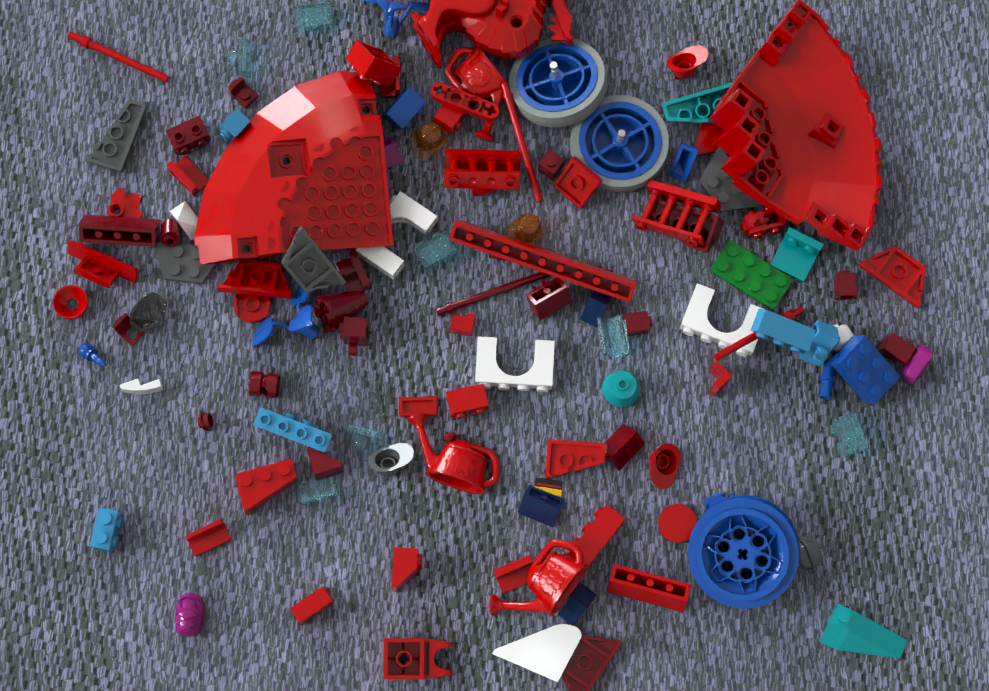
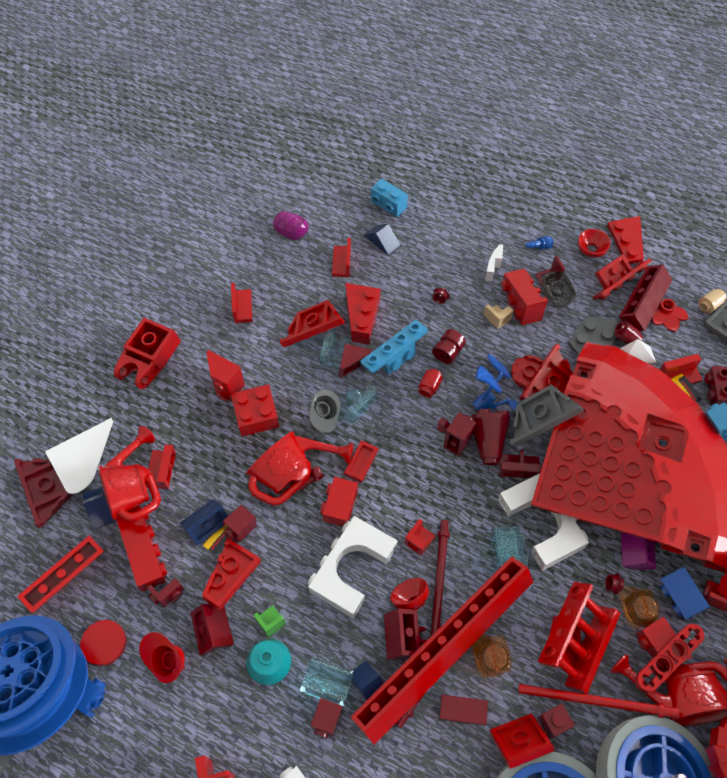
camera: 120 degrees right, 15 degrees down
none -> dark red bracket [147,578,185,608]
none -> dark red brick [223,505,257,543]
none -> red brick [231,384,279,437]
none -> bright green panel [253,605,286,638]
none -> red wing [280,300,345,347]
none -> slope [364,224,400,255]
none -> red piece [390,578,429,610]
none -> red brick [418,369,443,398]
none -> dark red tile [439,694,488,726]
none -> tan panel [483,304,514,329]
none -> red wedge [501,268,548,325]
none -> dark red plate [605,573,624,595]
none -> red wing [607,216,644,264]
none -> sticker [671,374,702,402]
none -> tan brick [698,289,727,313]

